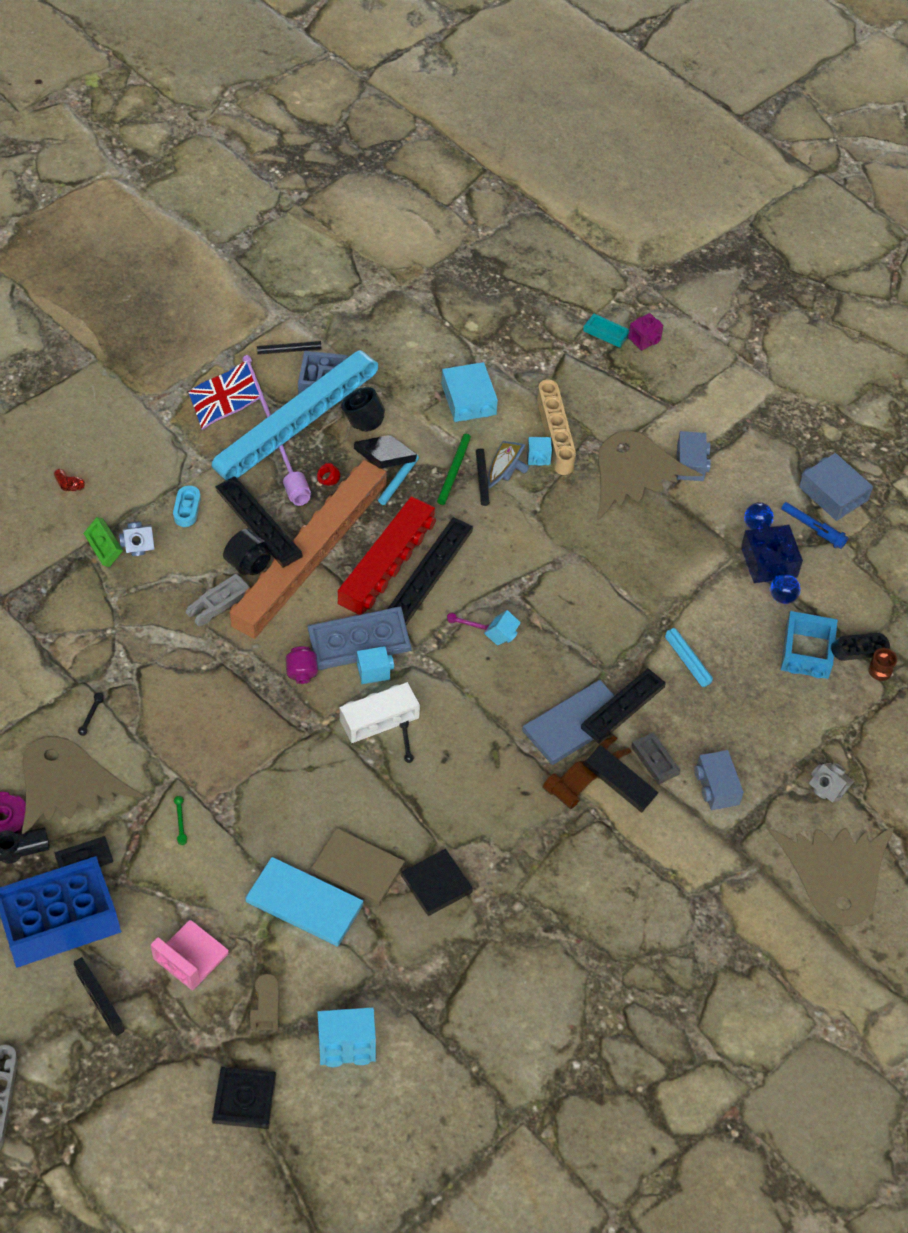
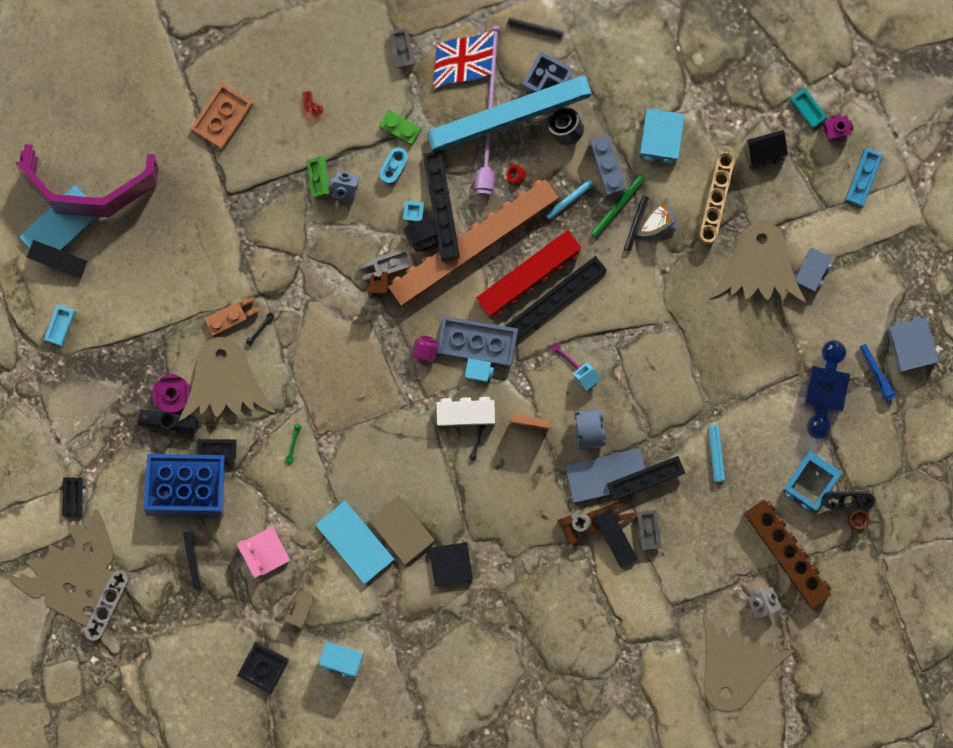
camera: 25 degrees right, 30 degrees up
black tile [354,435,417,469] -> none
medium azure plate [527,437,552,466] -> none
sand blue brick [694,750,744,810] -> none
none -> nougat hinge [204,297,260,336]
none -> reddish brown hinge [367,272,389,298]
none -> bright green plate [379,109,421,145]
none -> flat silver plate [389,27,415,69]
none -> medium azure plate [403,201,424,222]
none -> nougat tile [510,414,550,431]
none -> light grey bush [572,514,591,532]
none -> sand blue brick [574,409,606,450]
none -> sand blue brick [589,135,626,198]
none -> black slope [743,130,788,170]
none -> reddish brown brick [744,499,831,608]
none -> dark azure tile [845,148,883,208]

